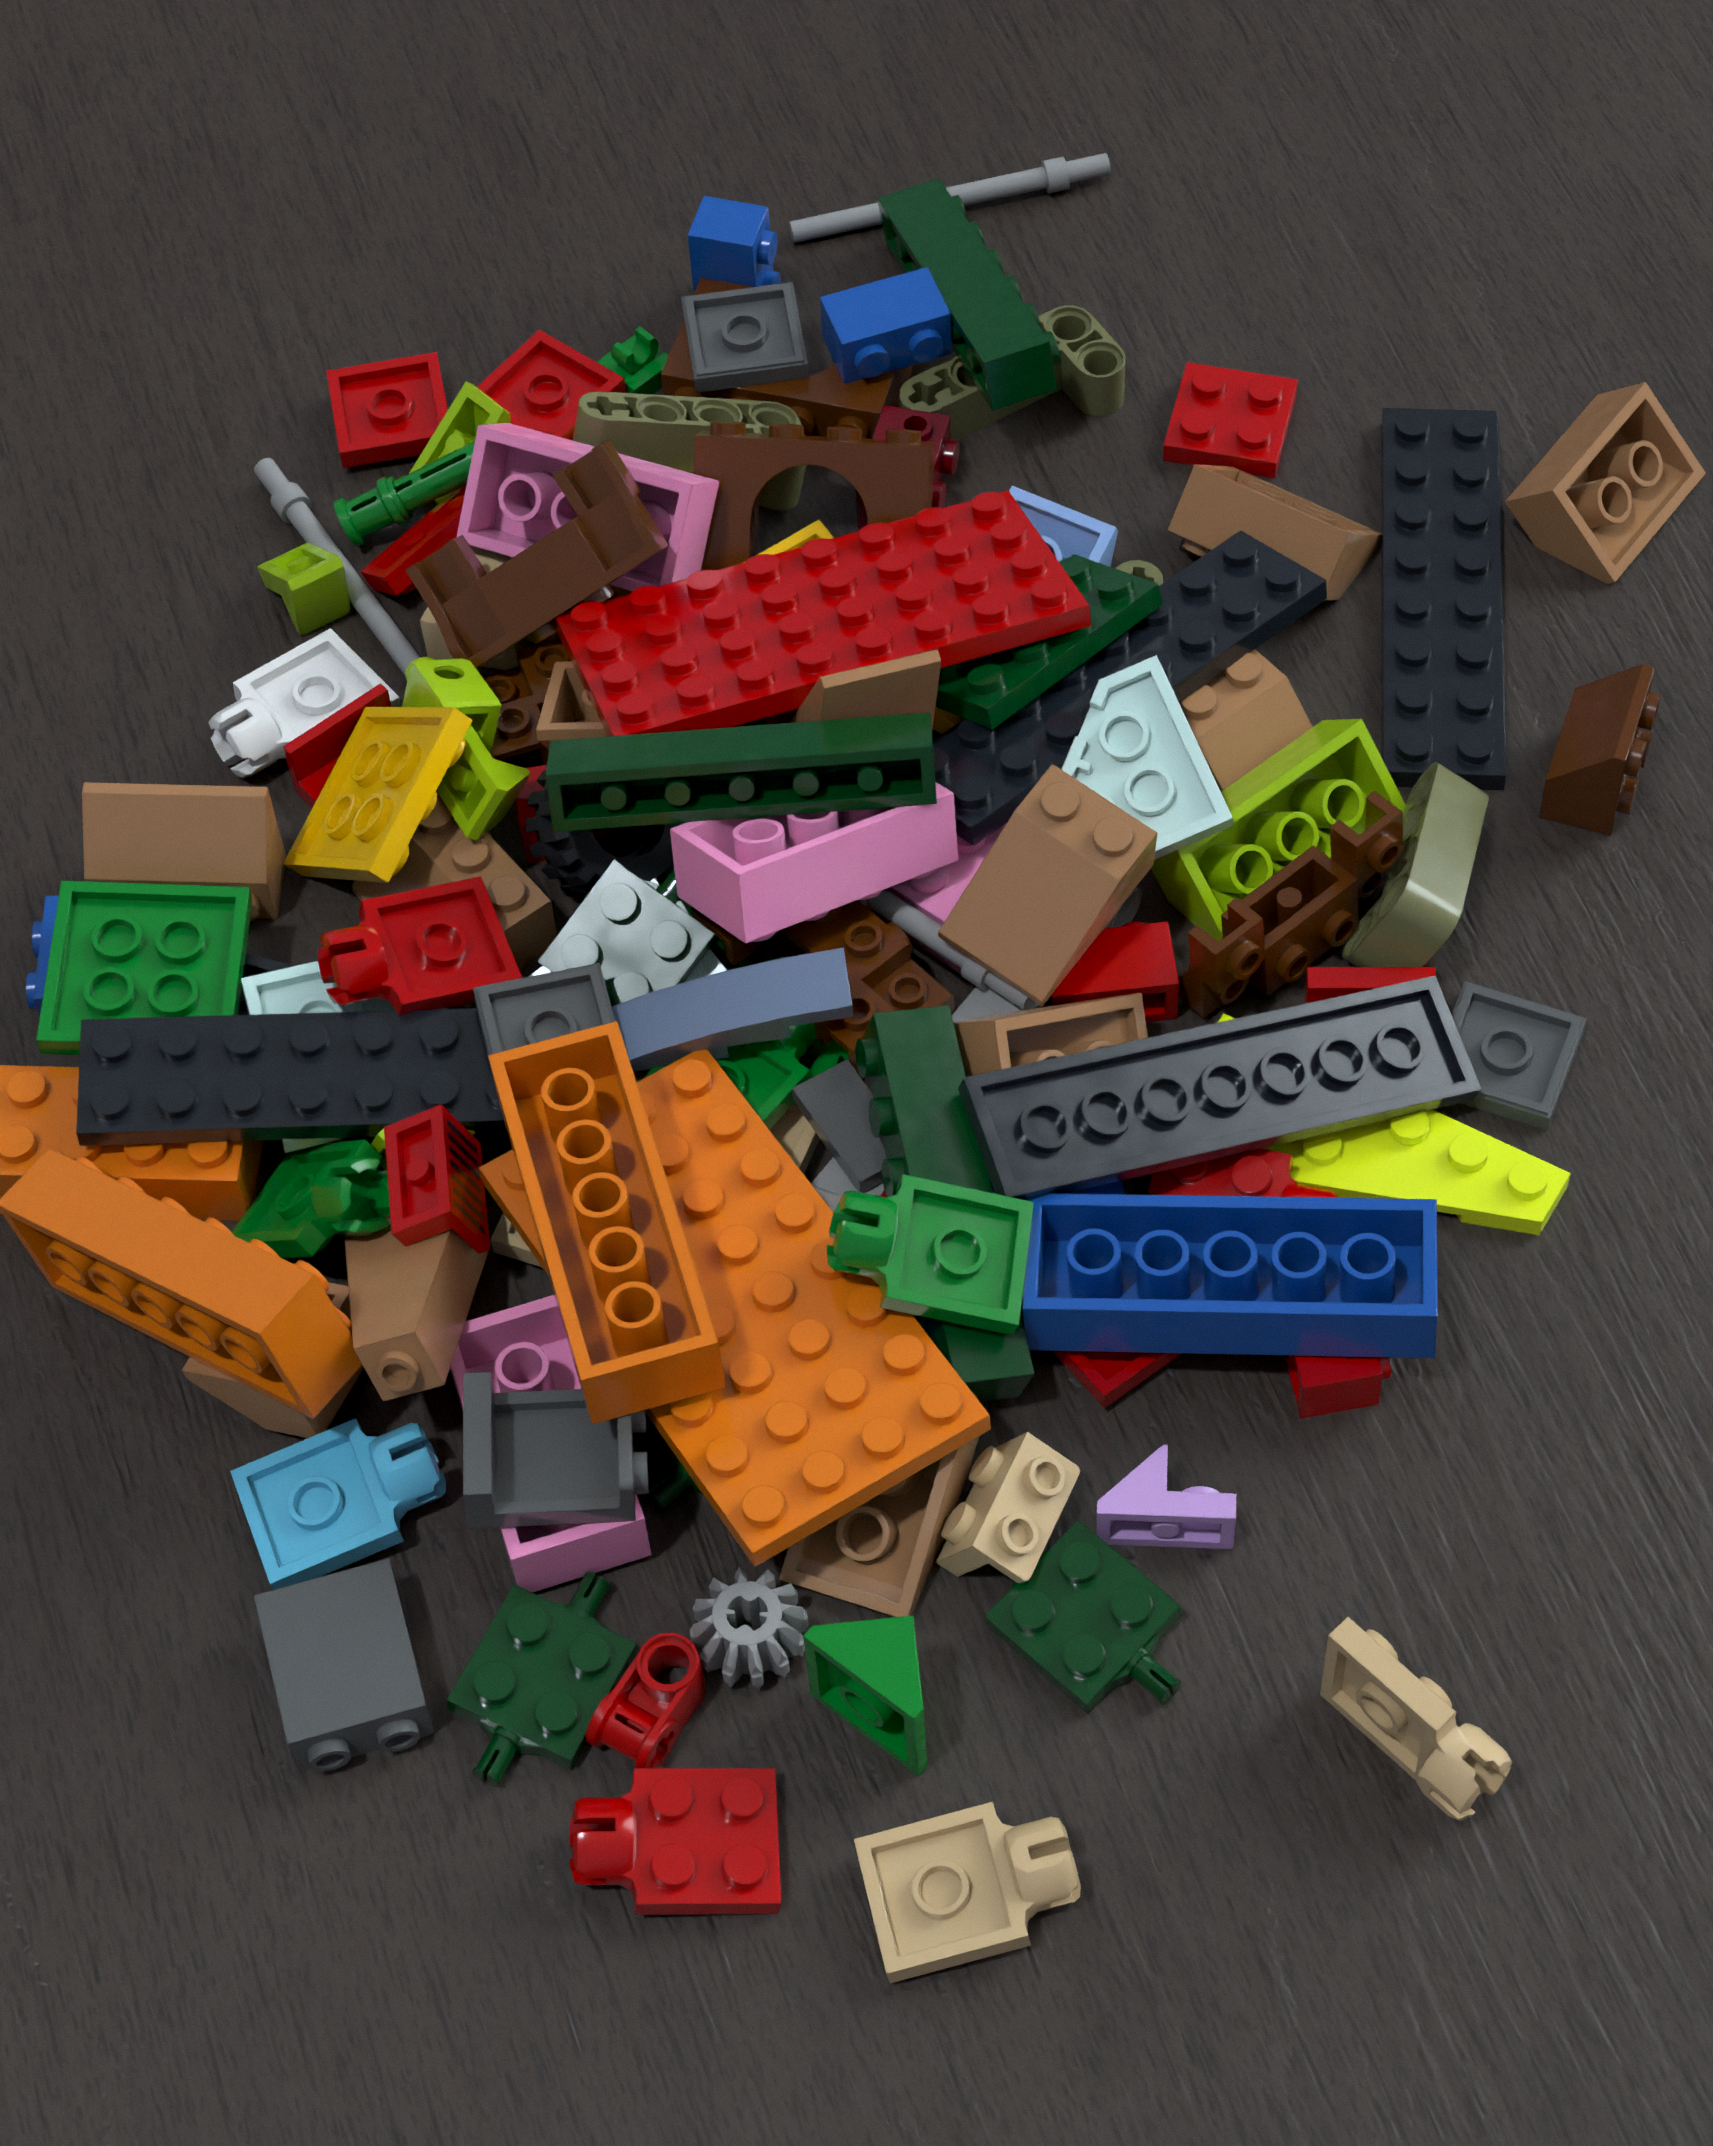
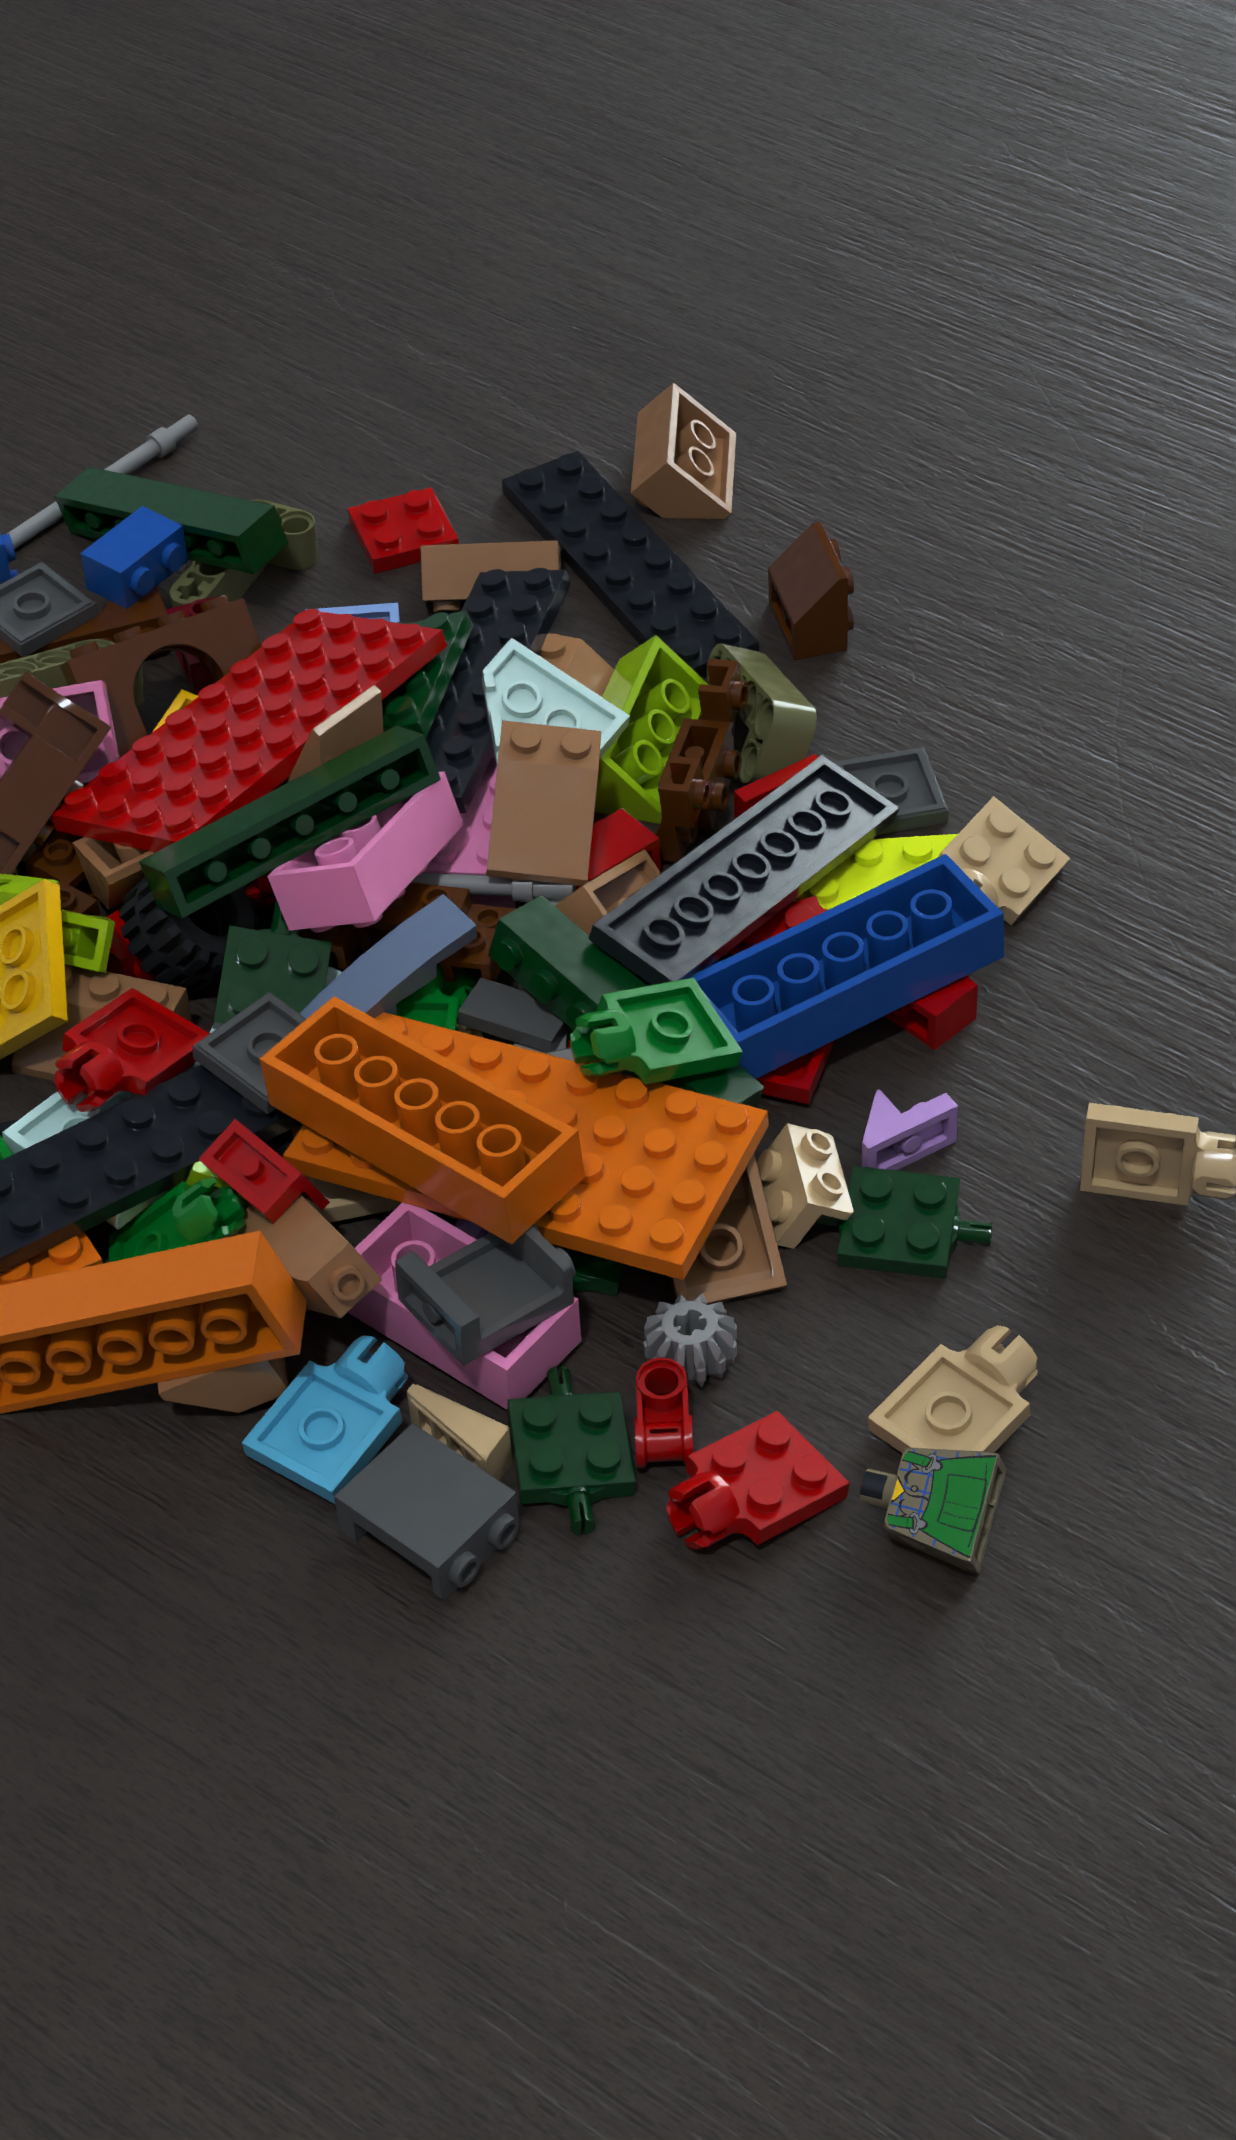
camera: 35 degrees left, 10 degrees down
green slope [803,1615,927,1777] -> none
none -> tan slope [407,1384,513,1480]
none -> torso [860,1448,1007,1575]
none -> tan plate [937,796,1070,926]

